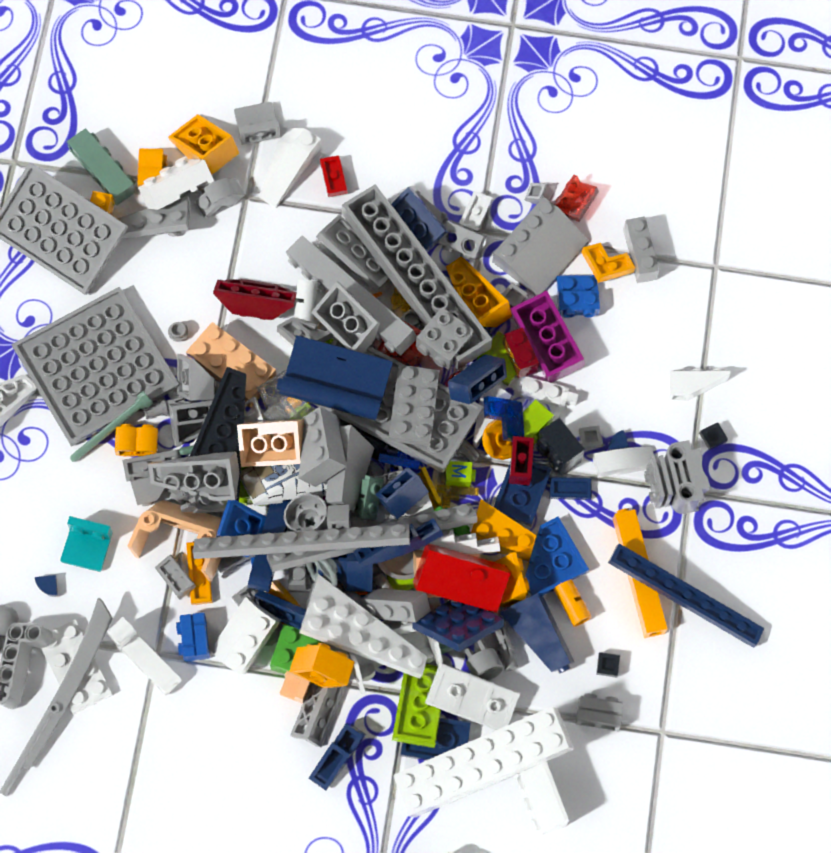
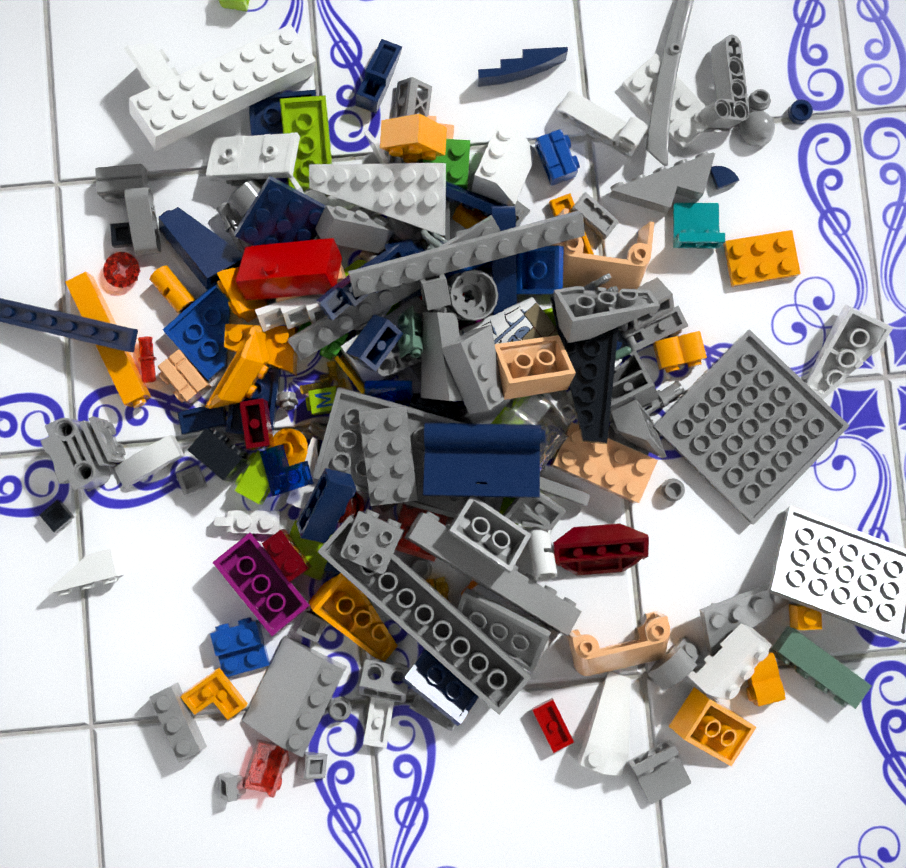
camera: 170 degrees right, 15 degrees up
sand green piece [70,391,153,462] -> none
dark blue tile [608,430,629,451] -> none
none -> clear red gear [103,252,141,289]
none -> light grey beam [125,187,161,256]
none -> clear red axle [138,336,157,383]
none -> light nougat brick [158,350,212,404]
none -> light orange wedge [205,325,270,409]
none -> light grey tile [219,772,246,802]
none -> light grey plate [276,392,298,410]
none -> light grey plate [328,697,352,721]
none -> dark blue slope [478,47,568,87]
none -> light grey beam [540,477,591,506]
none -> light nougat windscreen [567,611,670,676]
none -> light grey slope [609,151,716,214]
none -> light orange plate [723,230,801,287]

